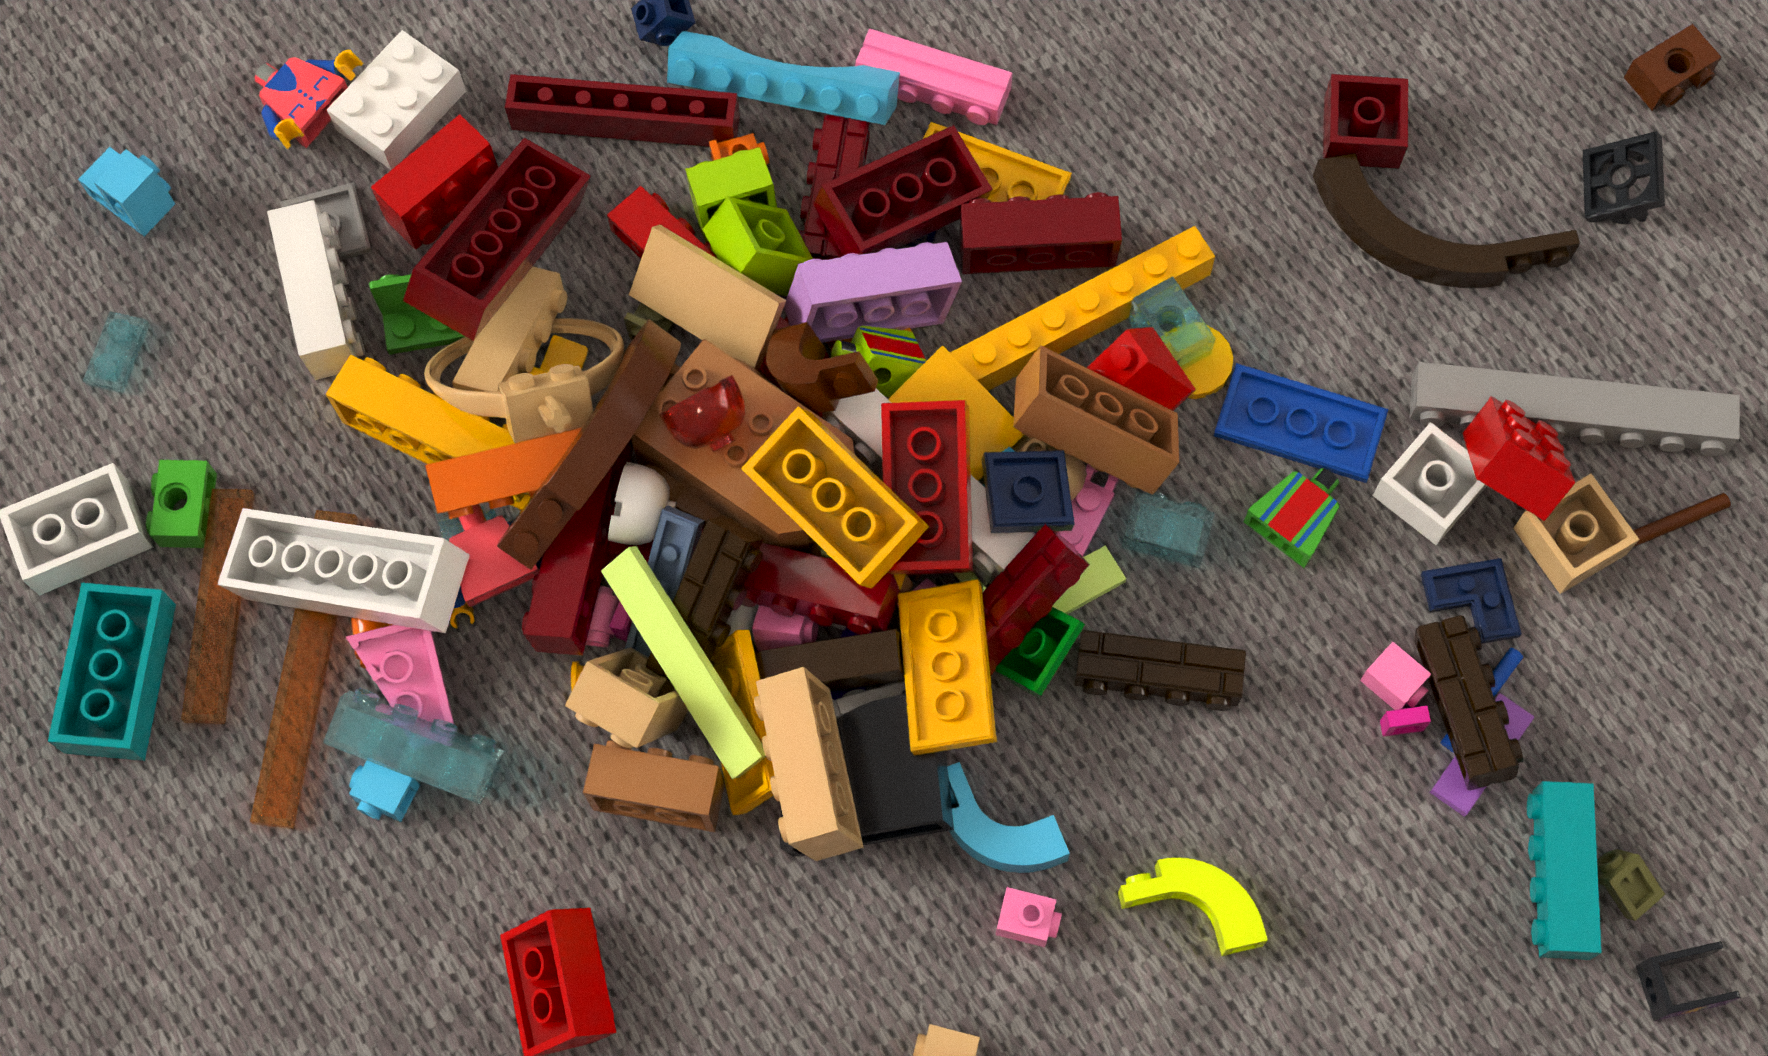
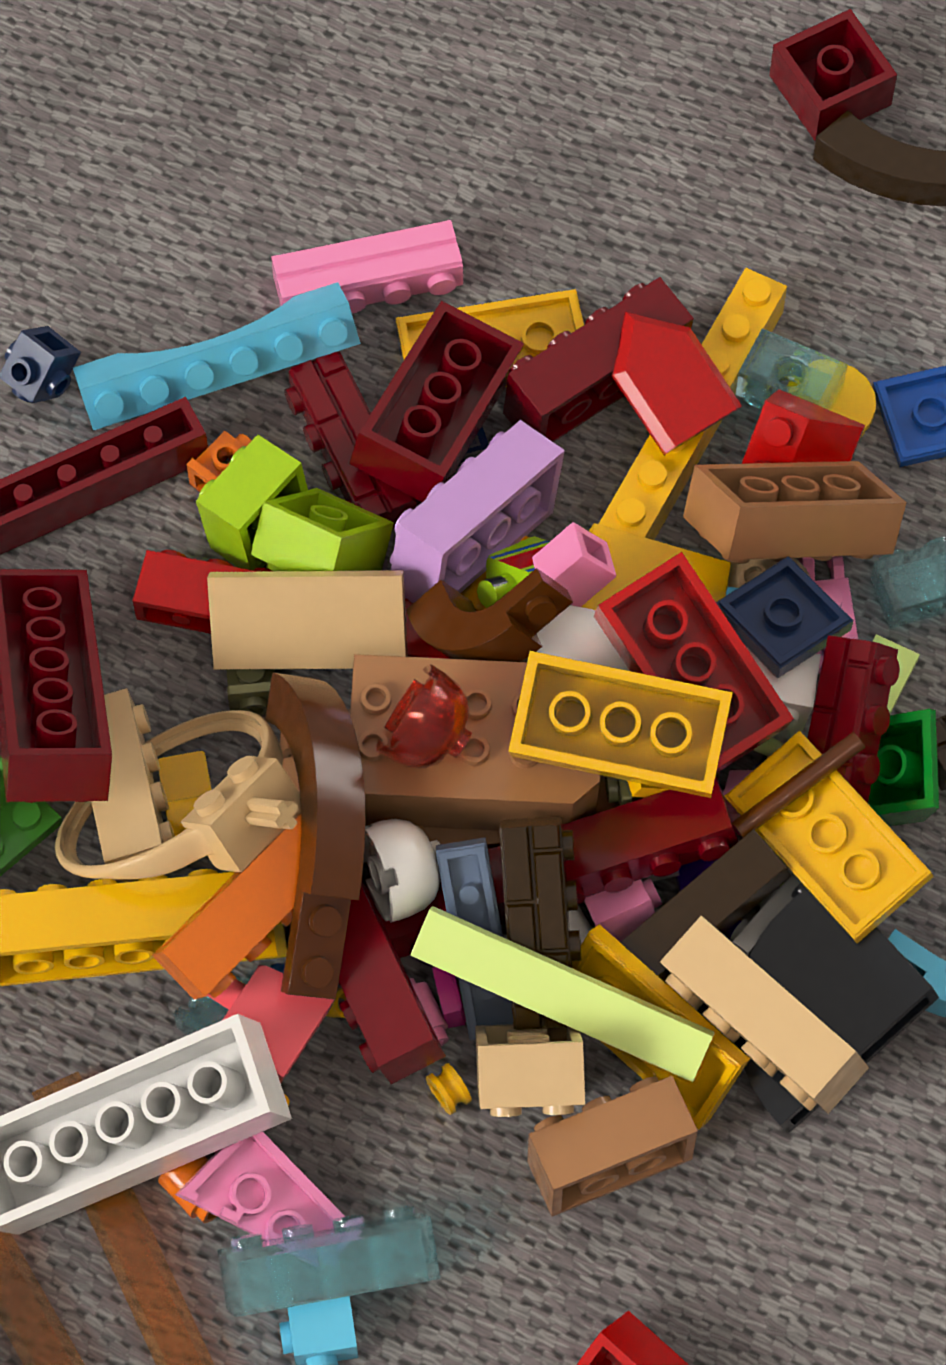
camera: 35 degrees left, 5 degrees down
none -> bright pink brick [532,522,617,607]
none -> red tile [612,312,742,455]
none -> reddish brown bar [732,732,865,838]

